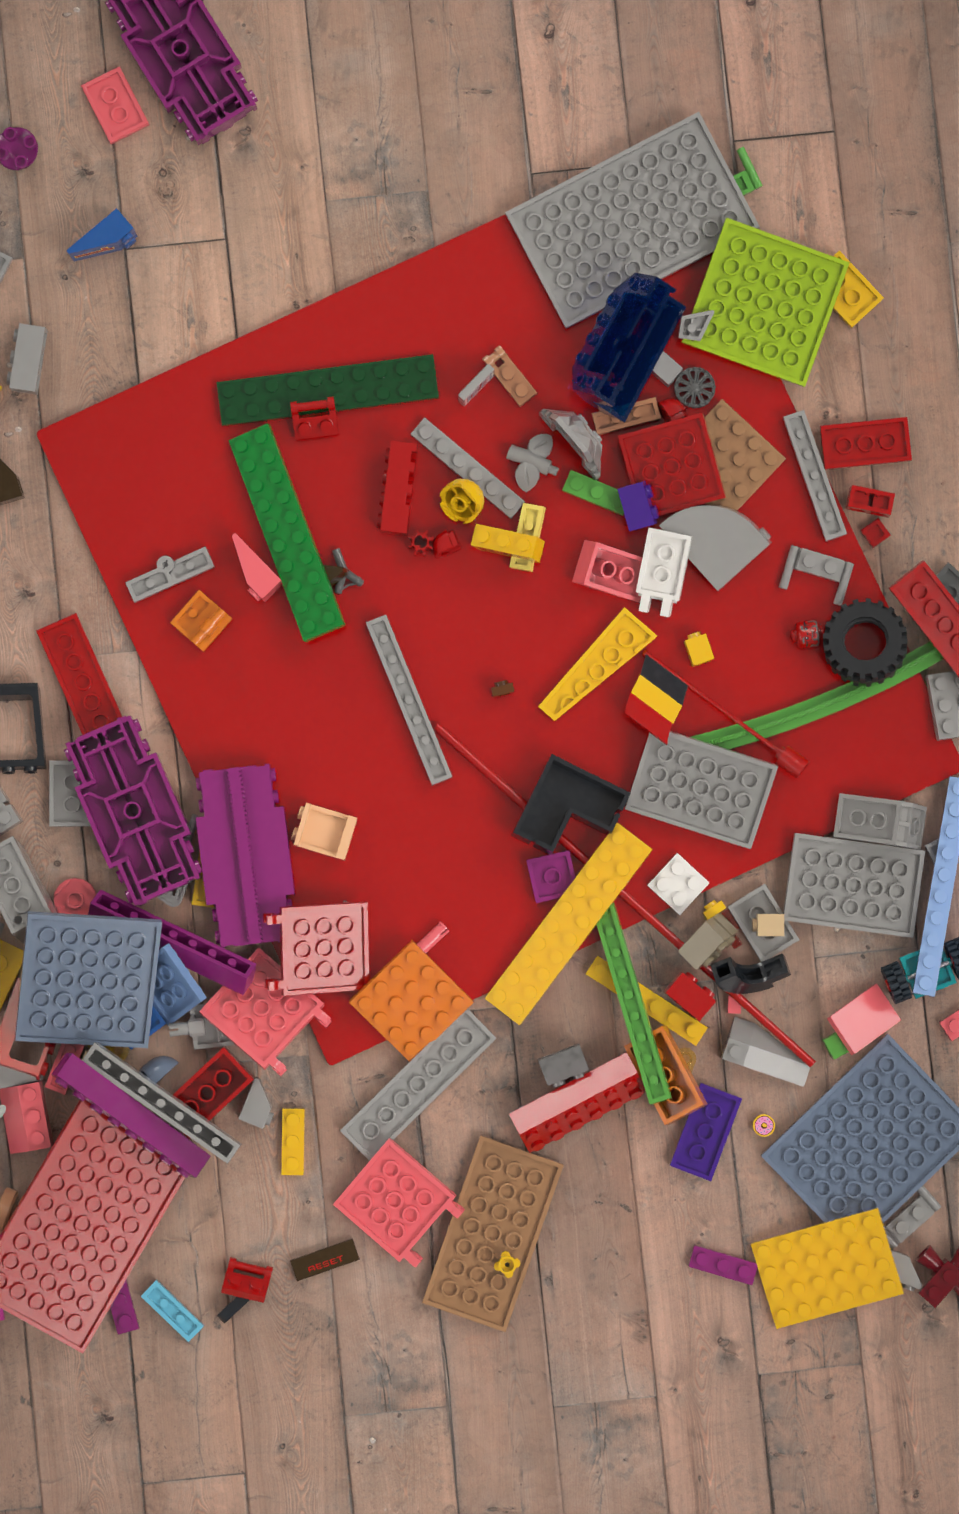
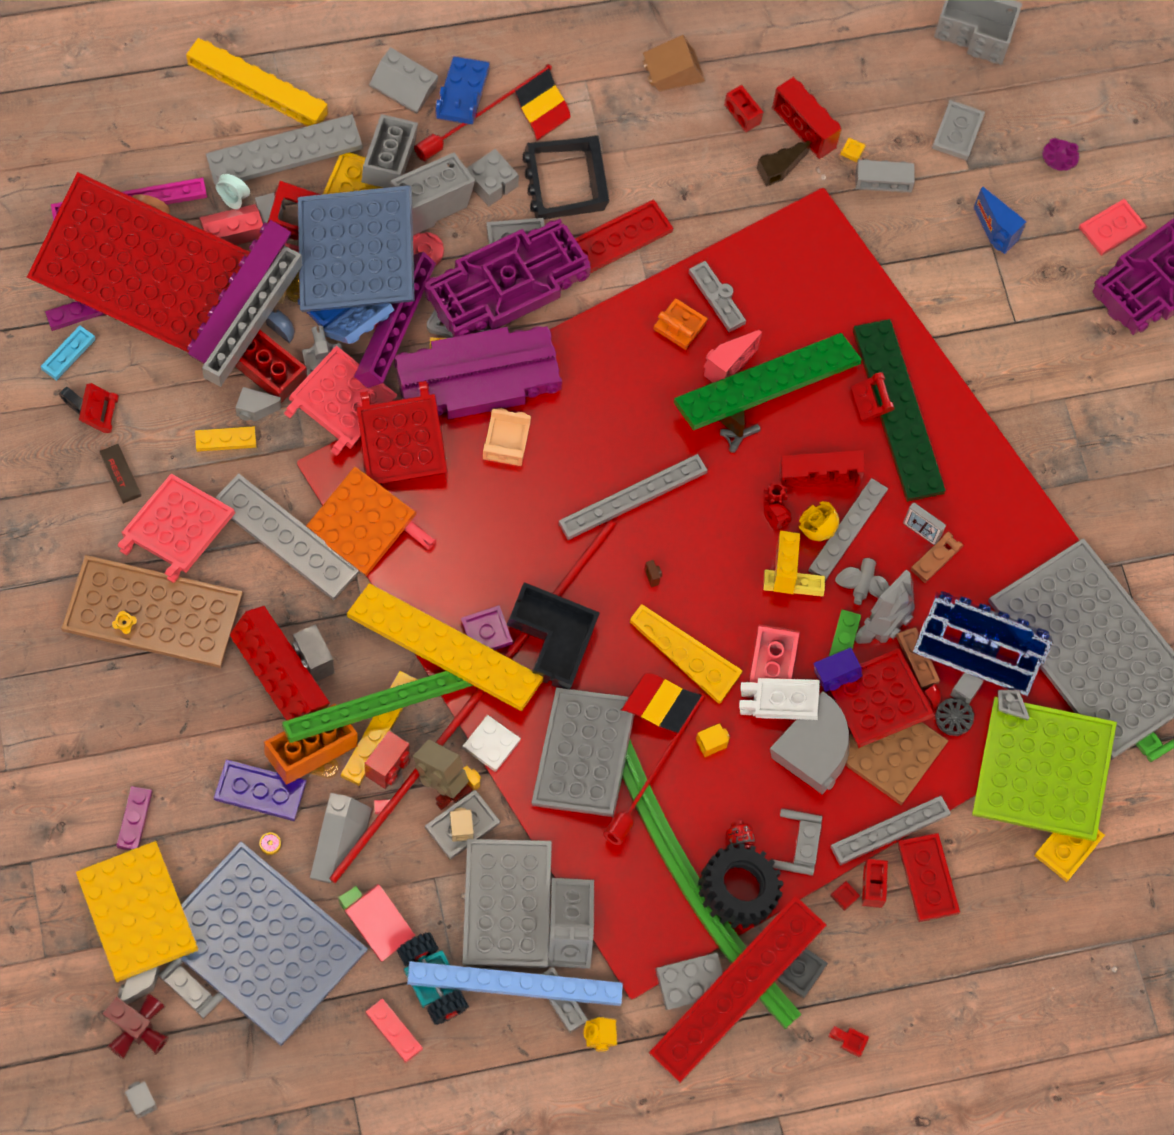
camera: 75 degrees right, 20 degrees down
black arch [710,953,791,994] -> none

